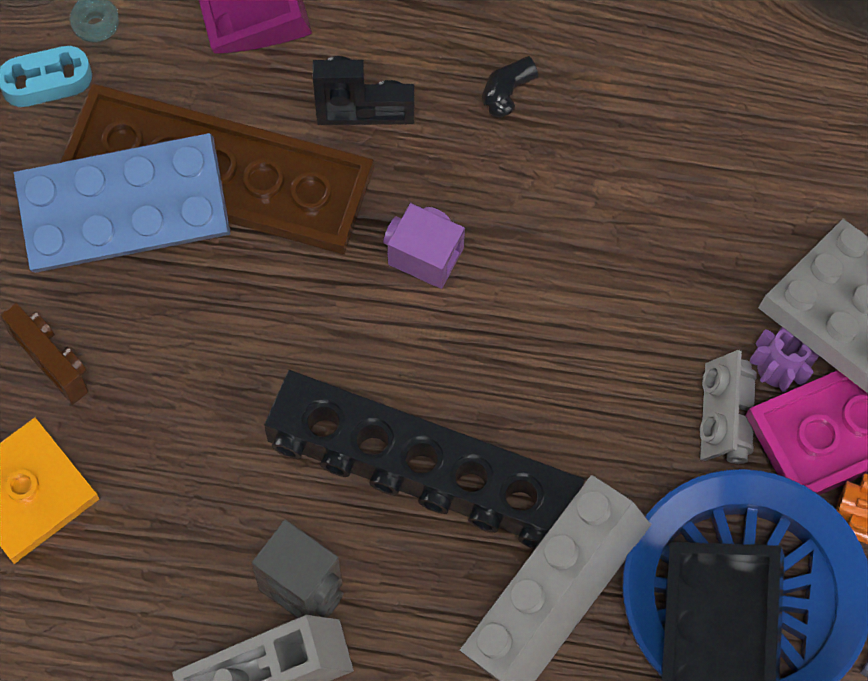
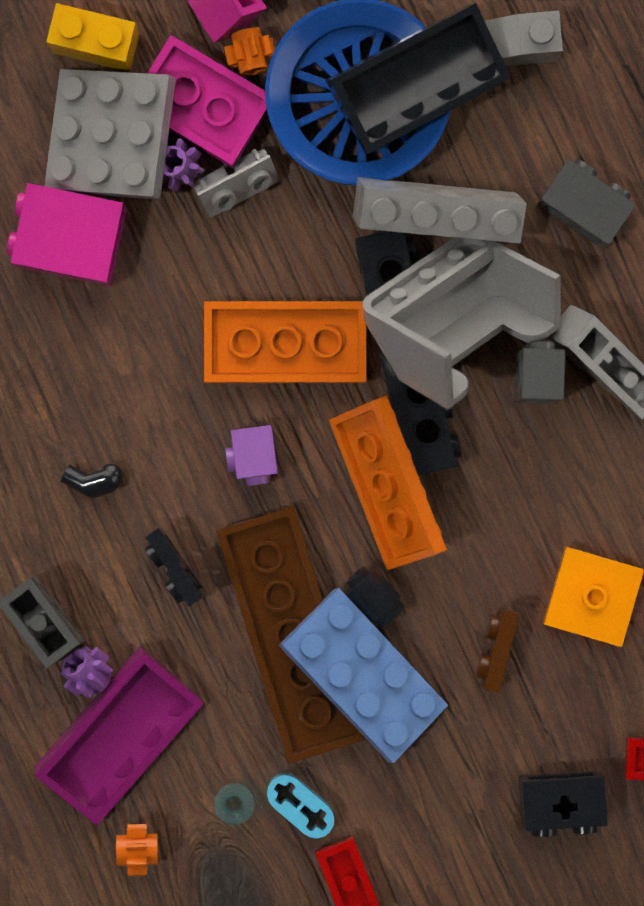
camera: 125 degrees left, 20 degrees up
none -> dark pink brick [7,183,127,287]
none -> orange plate [204,301,366,383]
none -> orange plate [329,395,447,570]
none -> black brick [345,566,405,628]
none -> light grey windscreen [363,237,561,409]

